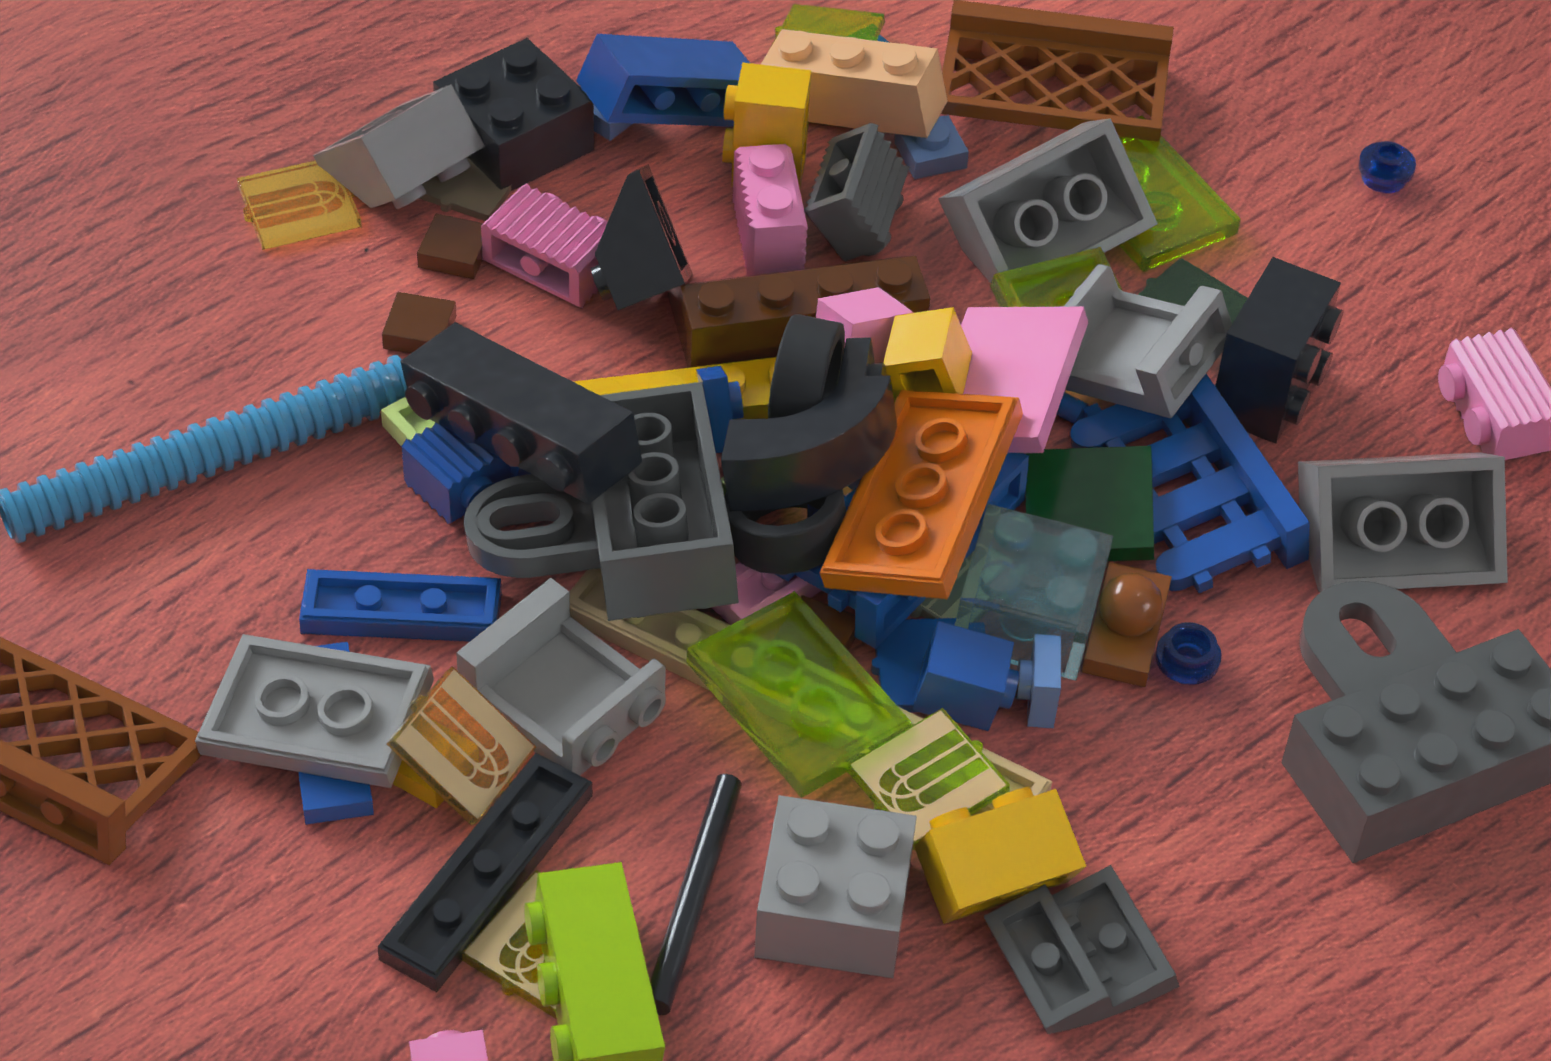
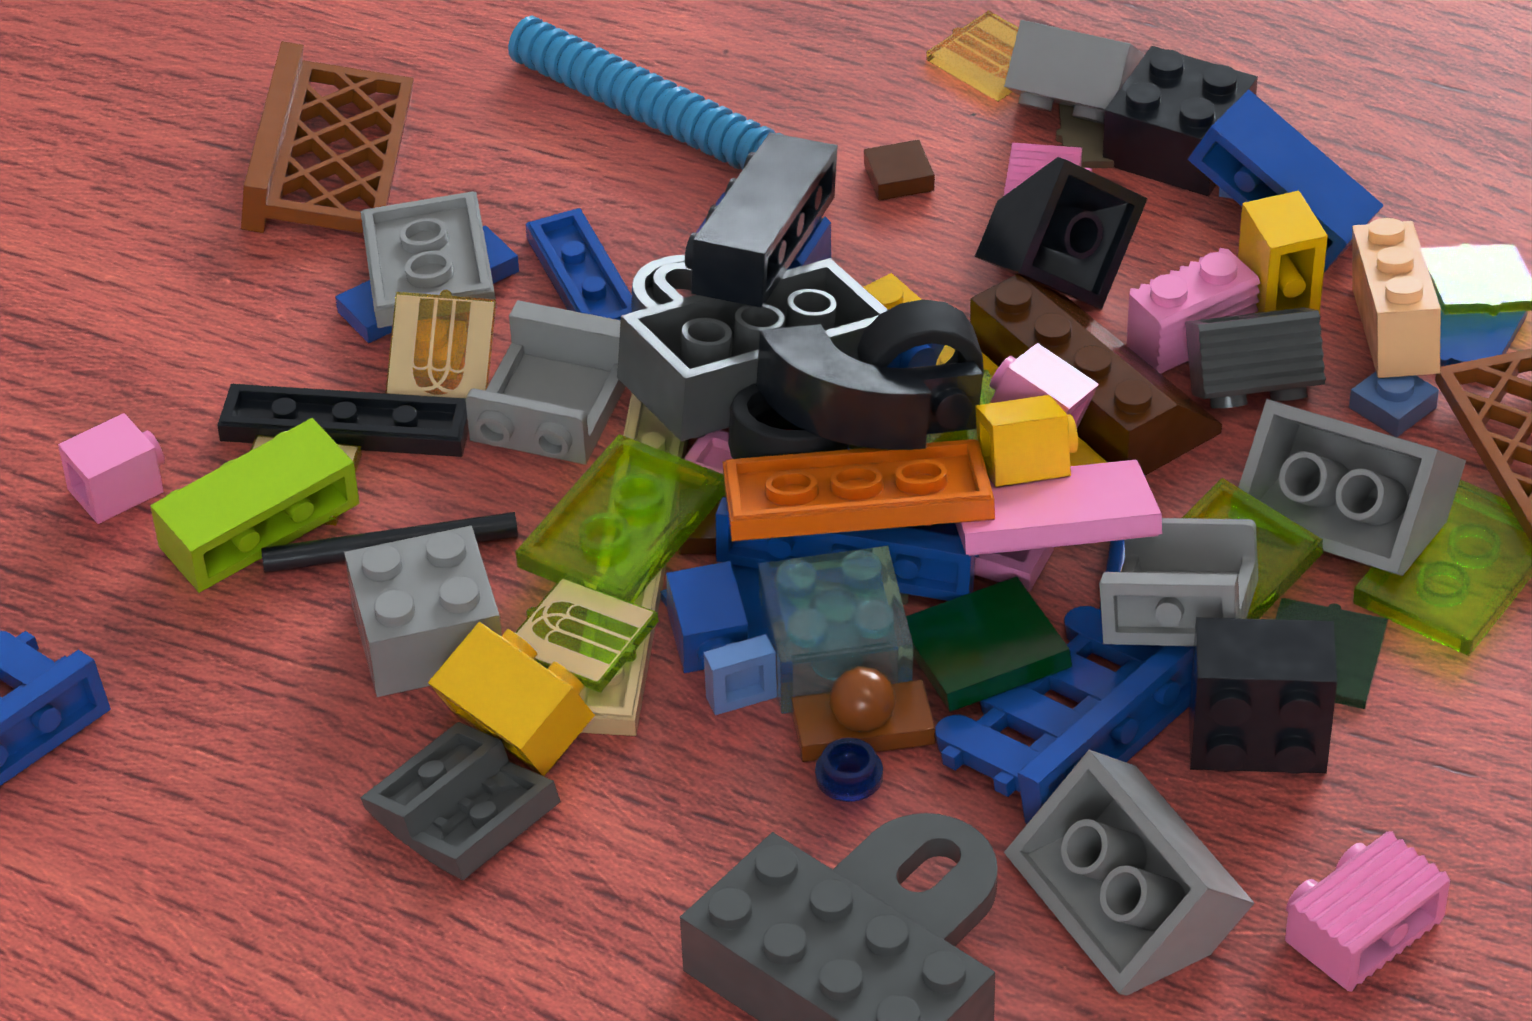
camera: 70 degrees right, 5 degrees down
reddish brown tile [417,213,483,279] -> none

